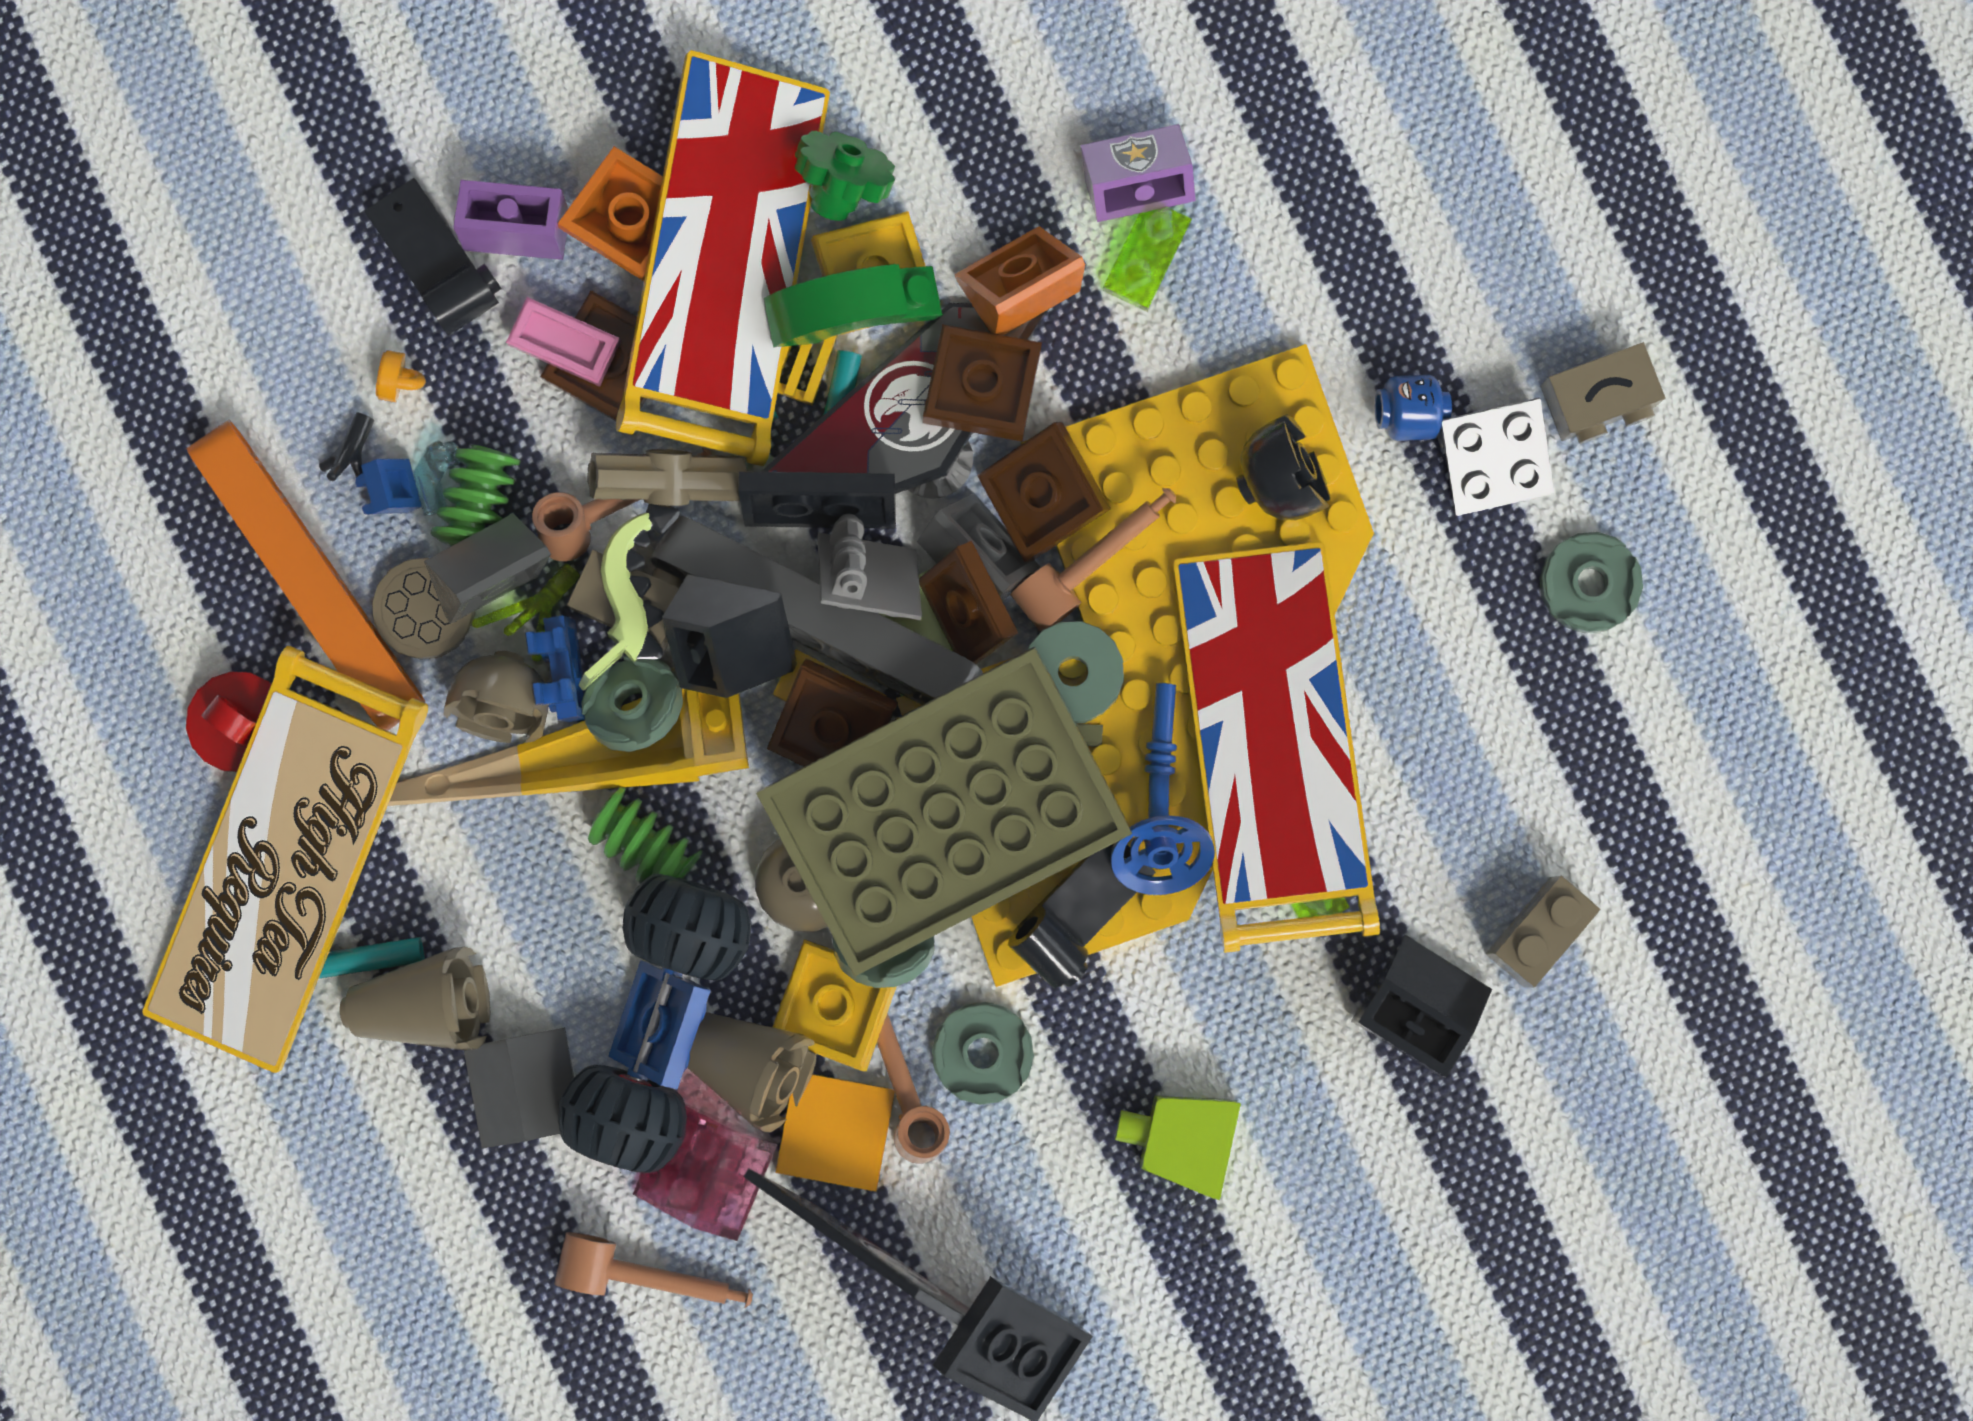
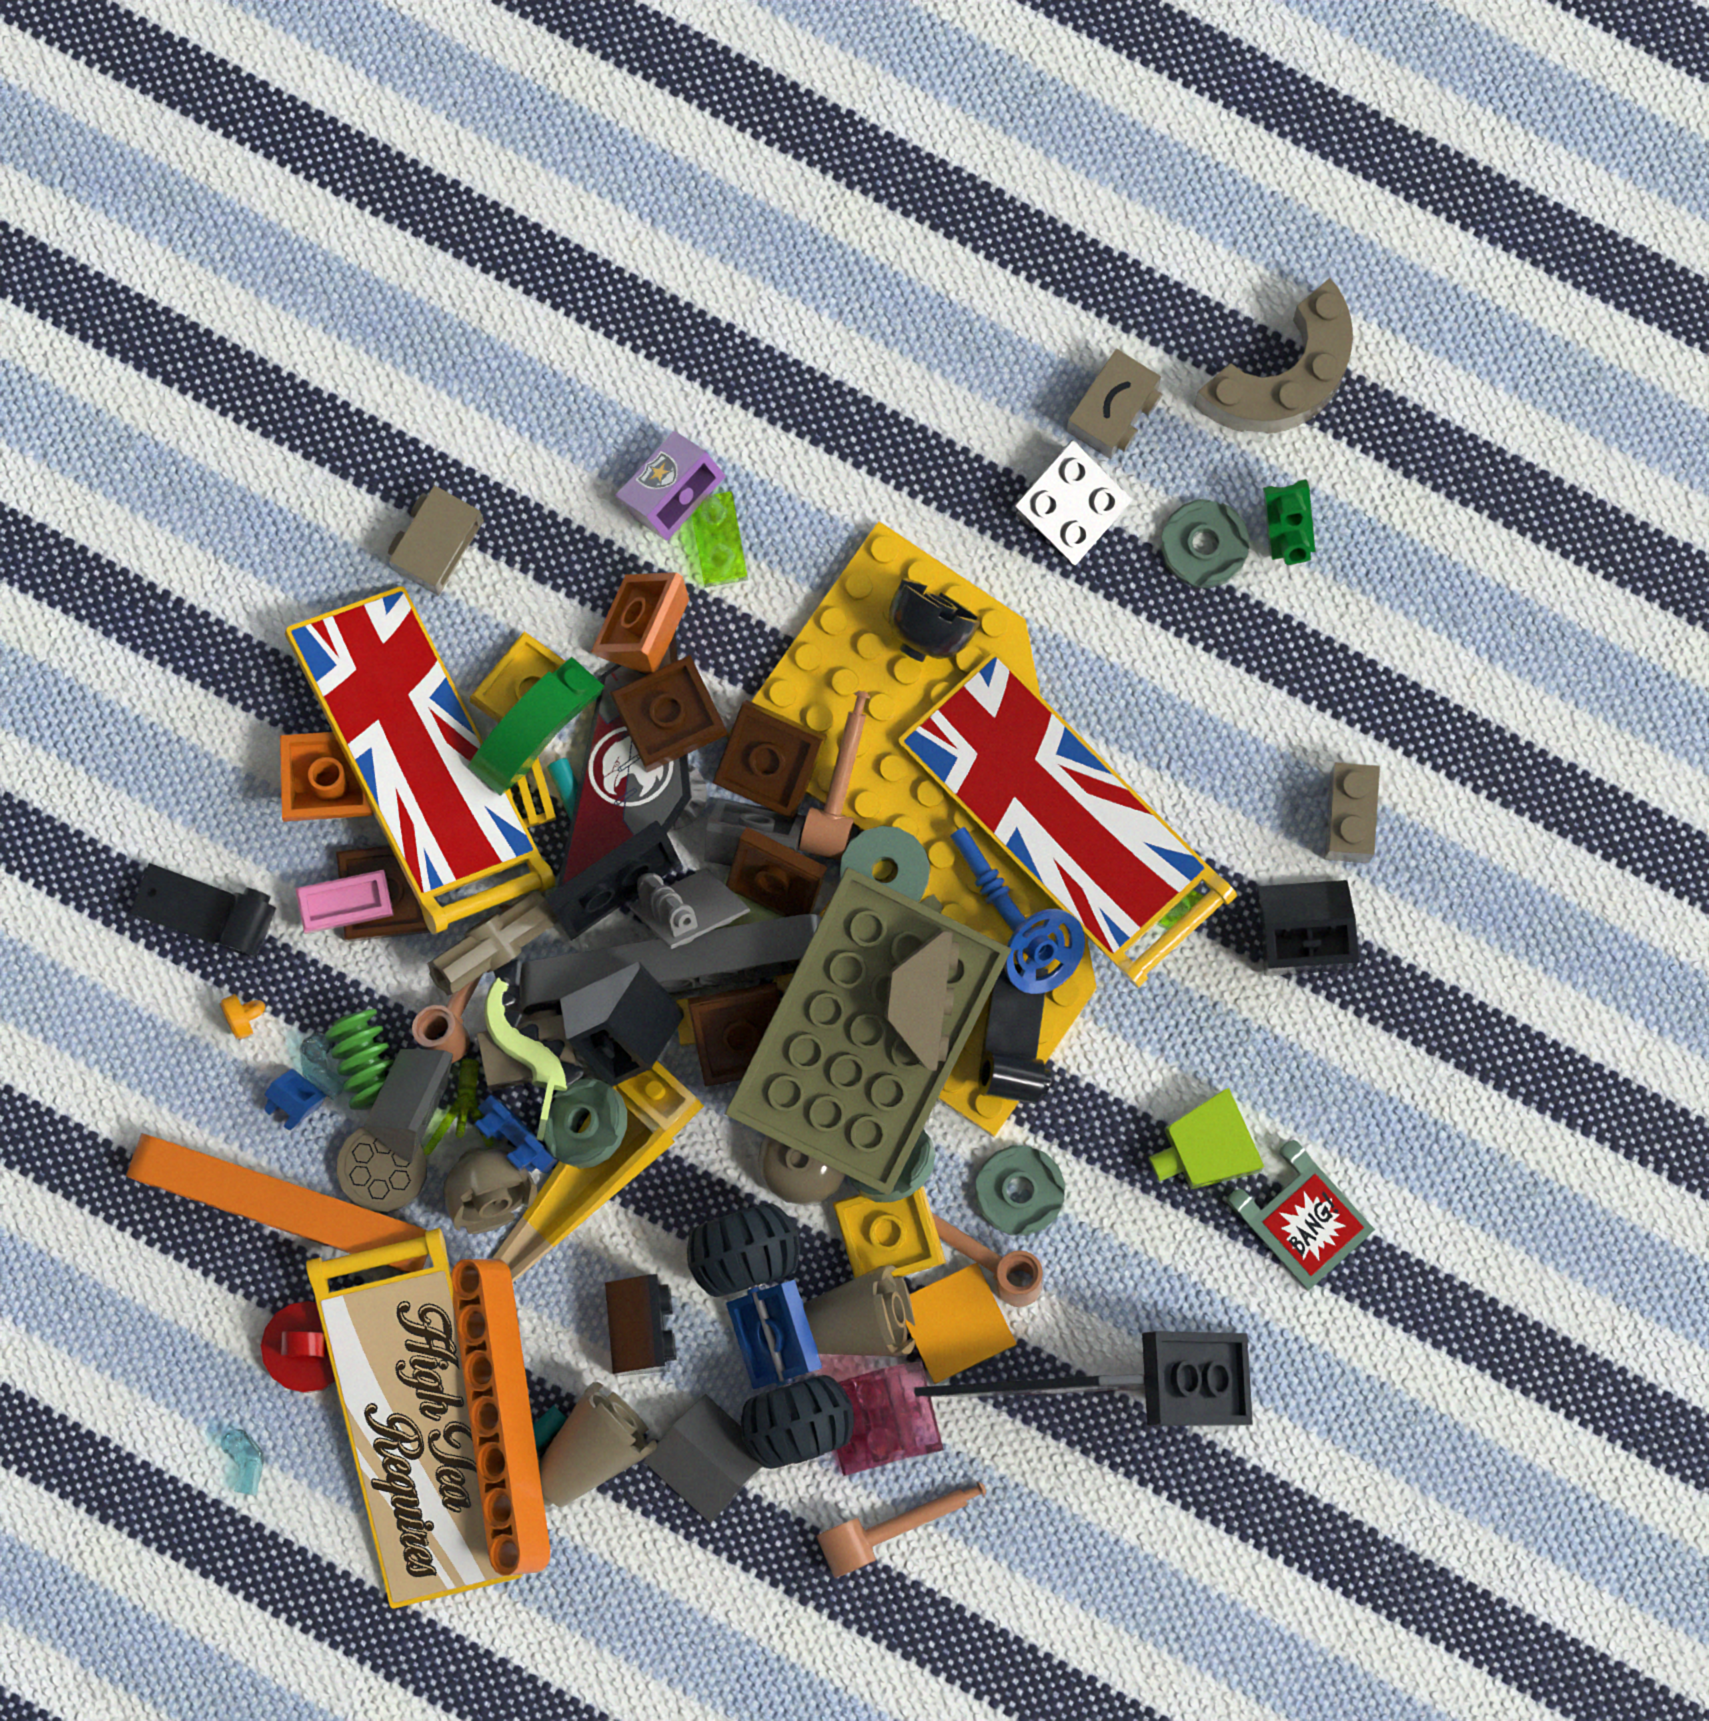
camera: 30 degrees left, 5 degrees down
black bar [319,412,374,481] -> none
medium lavender brick [453,180,568,260] -> none
bright green piece [588,787,702,884] -> none
green plant [794,131,895,221] -> none
blue head [1374,375,1452,441] -> none
none -> clear light blue arm [220,1429,265,1496]
none -> dark tan brick [388,485,484,596]
none -> orange beam [451,1259,550,1576]
none -> black slope [605,1274,677,1377]
none -> dark tan slope [884,930,959,1071]
none -> dark tan brick [1195,278,1353,434]
none -> flag [1226,1140,1375,1291]
none -> green hips [1263,479,1316,565]

